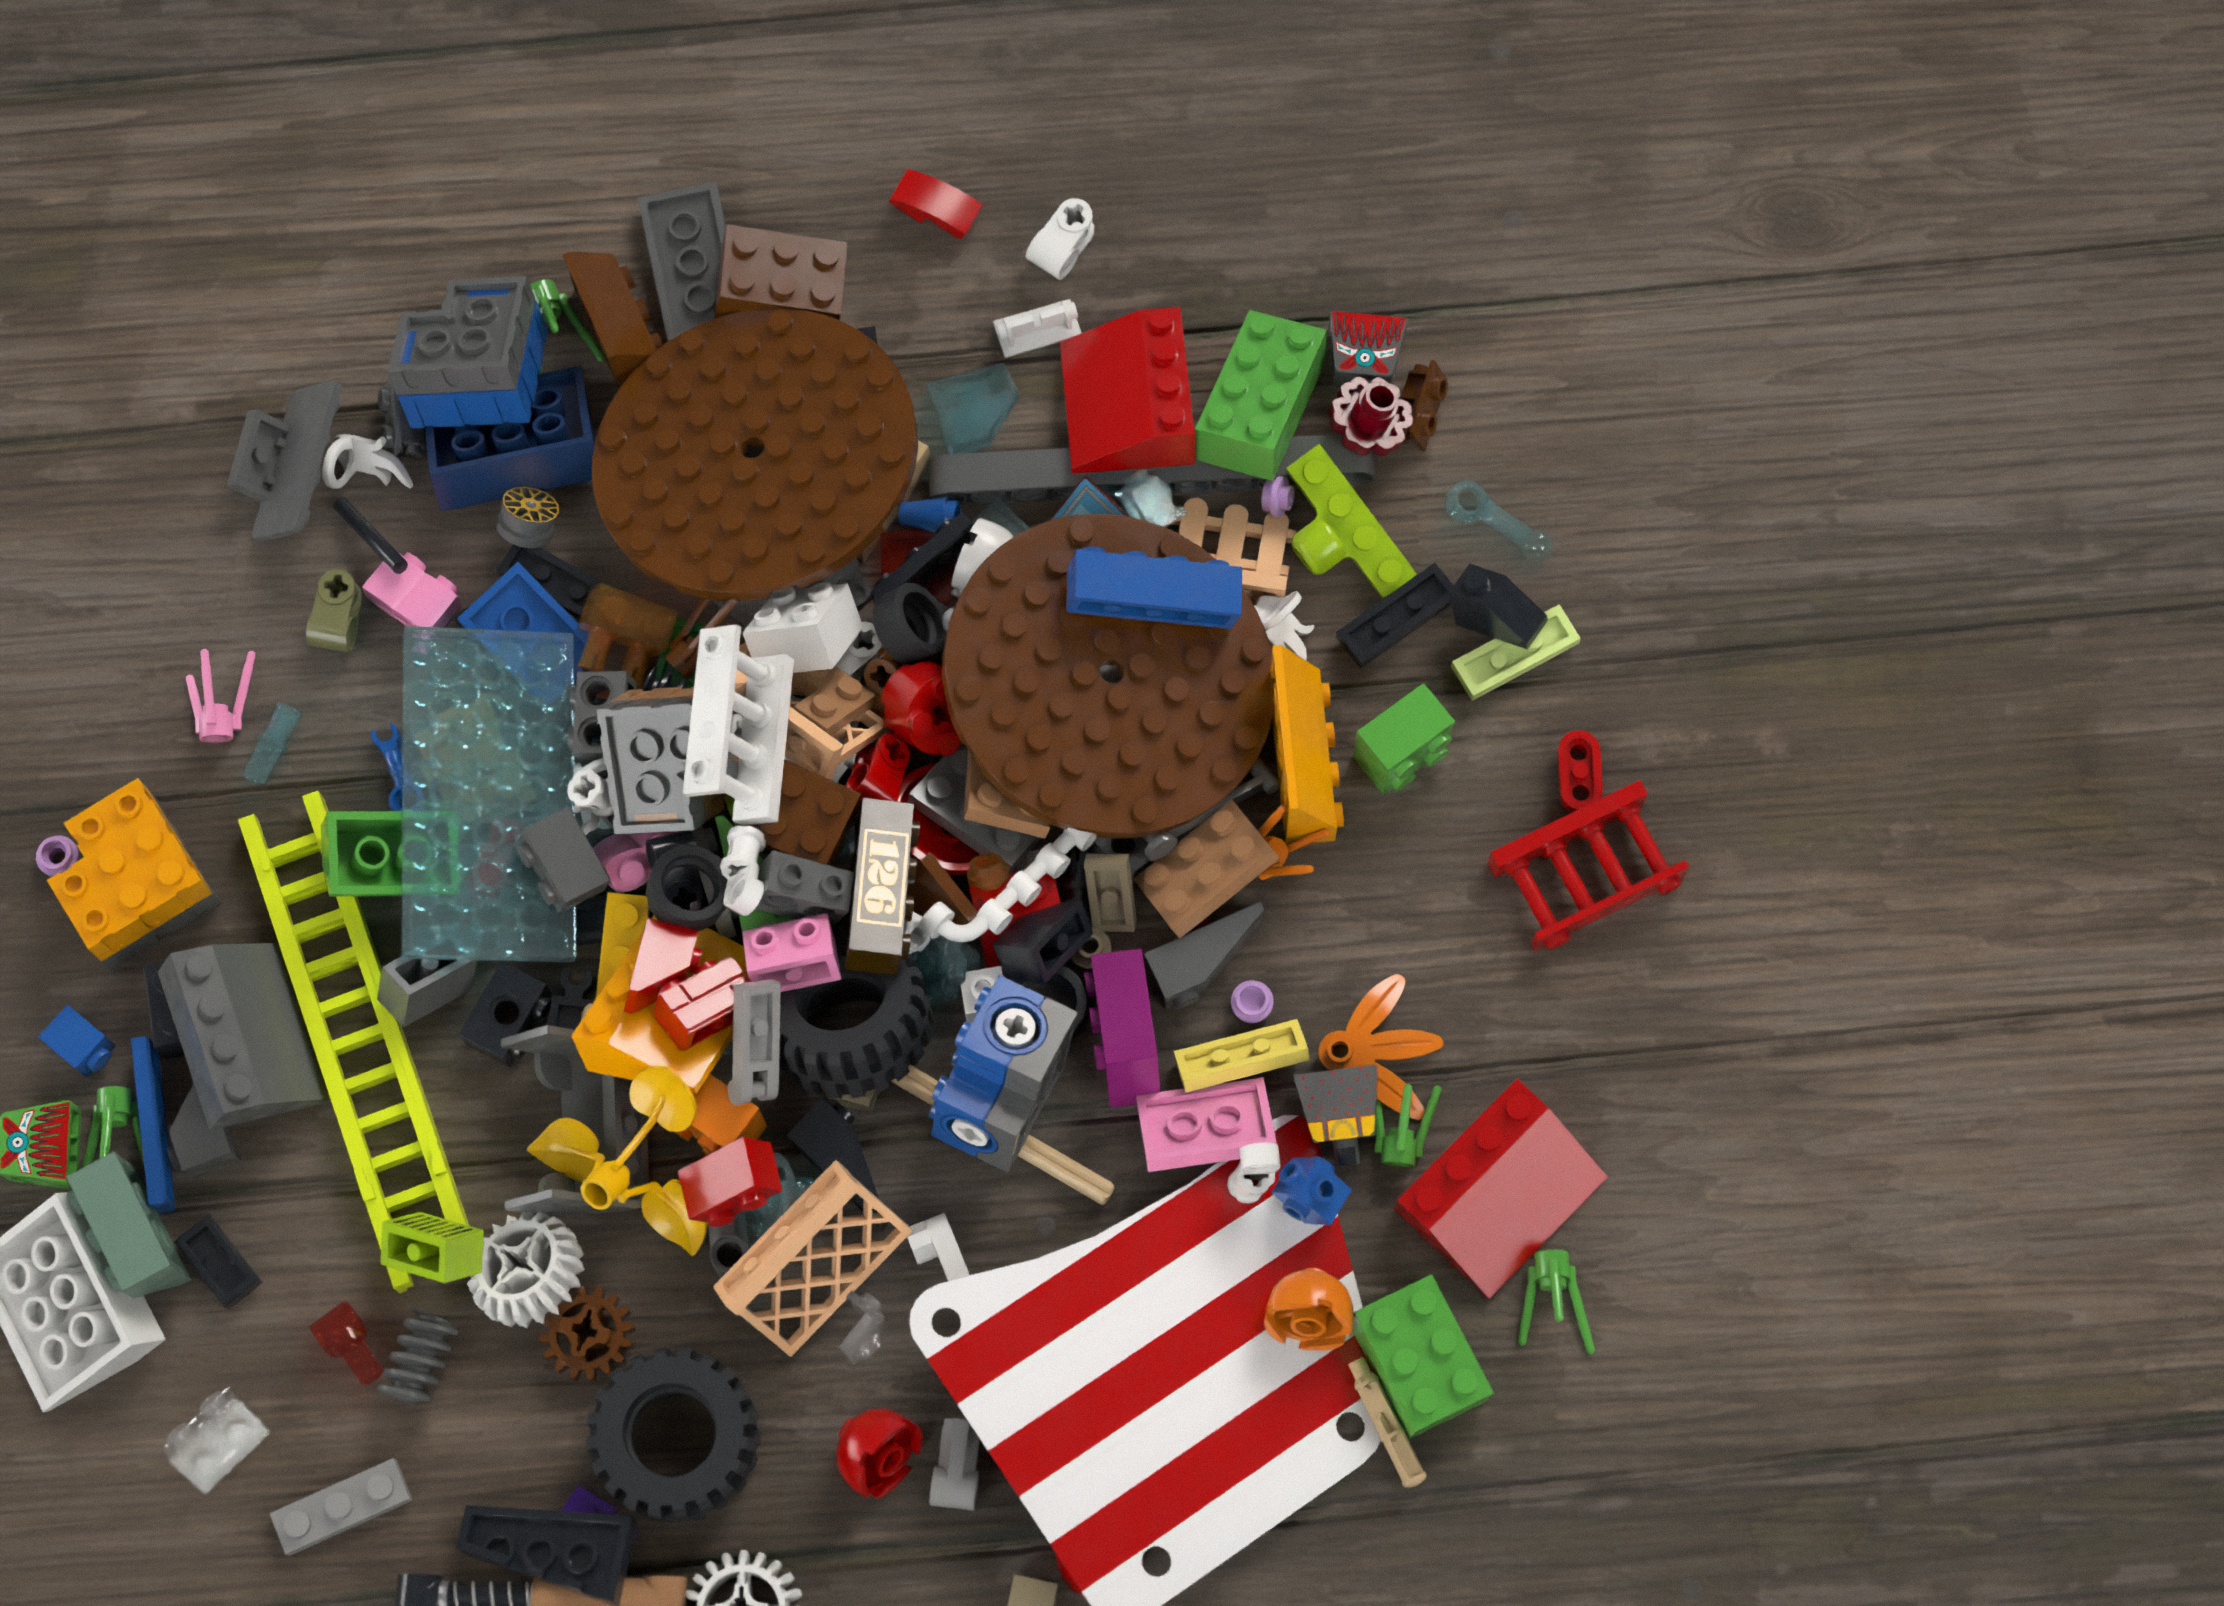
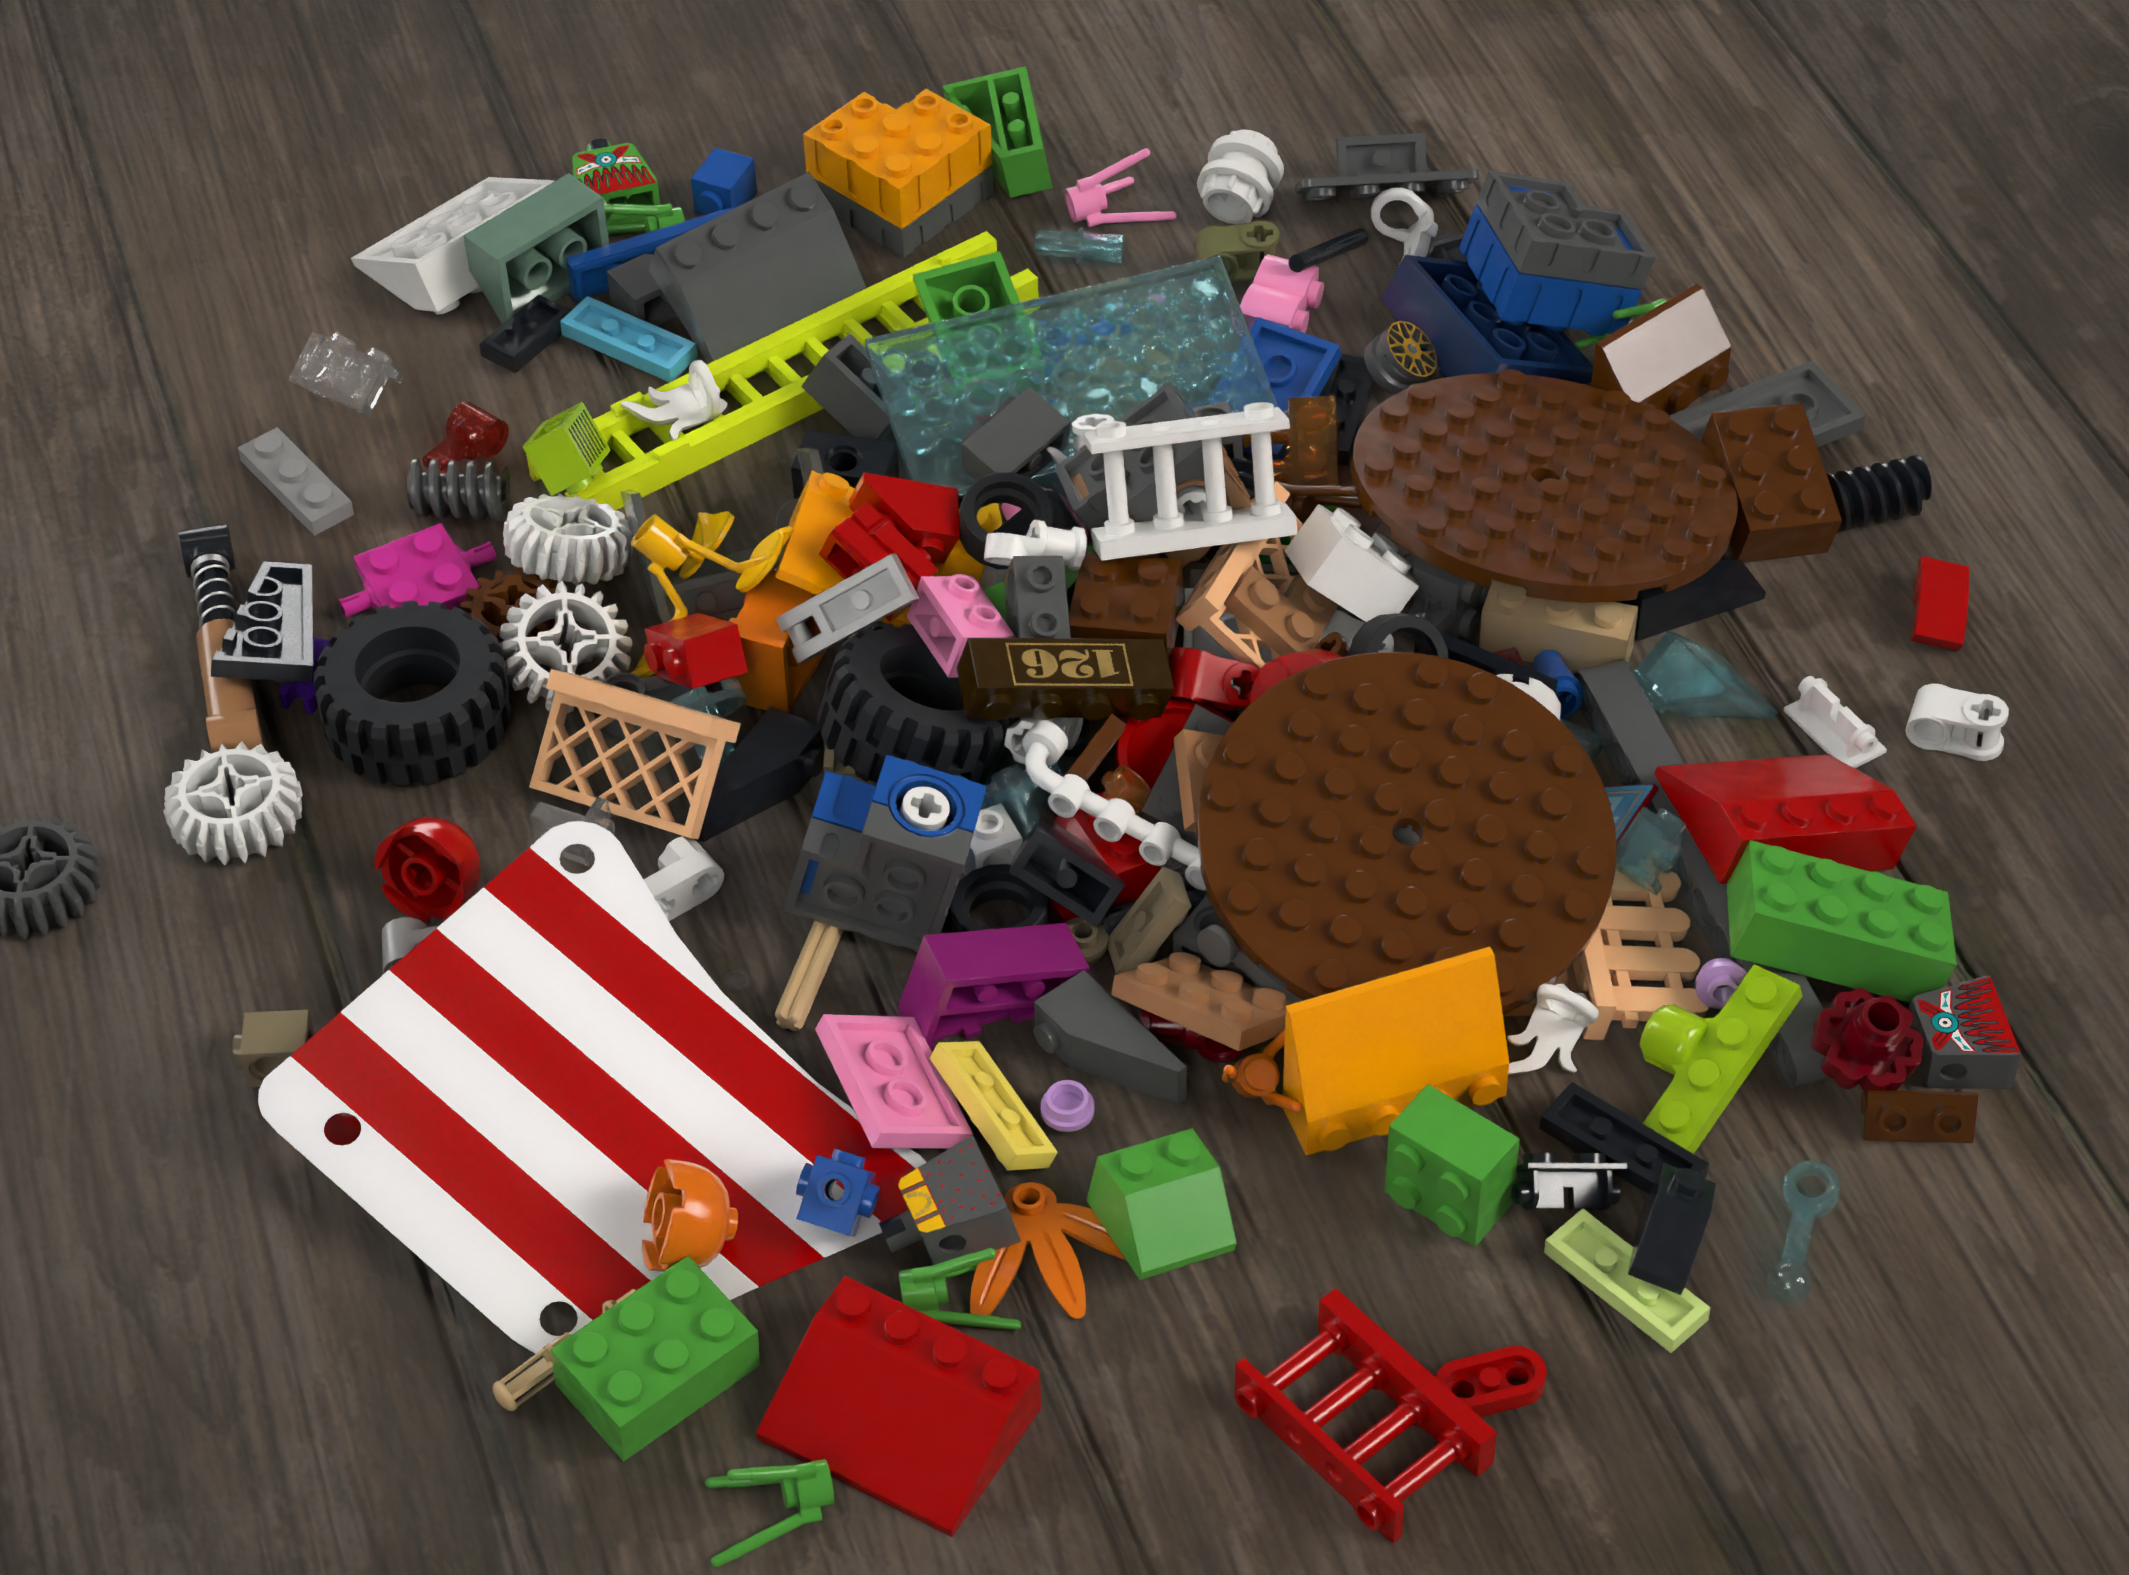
camera: 75 degrees right, 25 degrees down
blue brick [1066,547,1242,629] -> none
white connector [1227,1143,1280,1204] -> none
none -> dark pink plate [338,523,497,618]
none -> white gear [499,581,632,714]
none -> medium azure plate [560,296,698,382]
none -> white piece [621,360,727,441]
none -> bright green wedge [942,66,1053,198]
none -> bright green slope [1086,1128,1237,1280]
none -> white piece [1197,130,1284,224]
none -> black hinge [1511,1153,1627,1210]
none -> black piece [1826,455,1932,531]

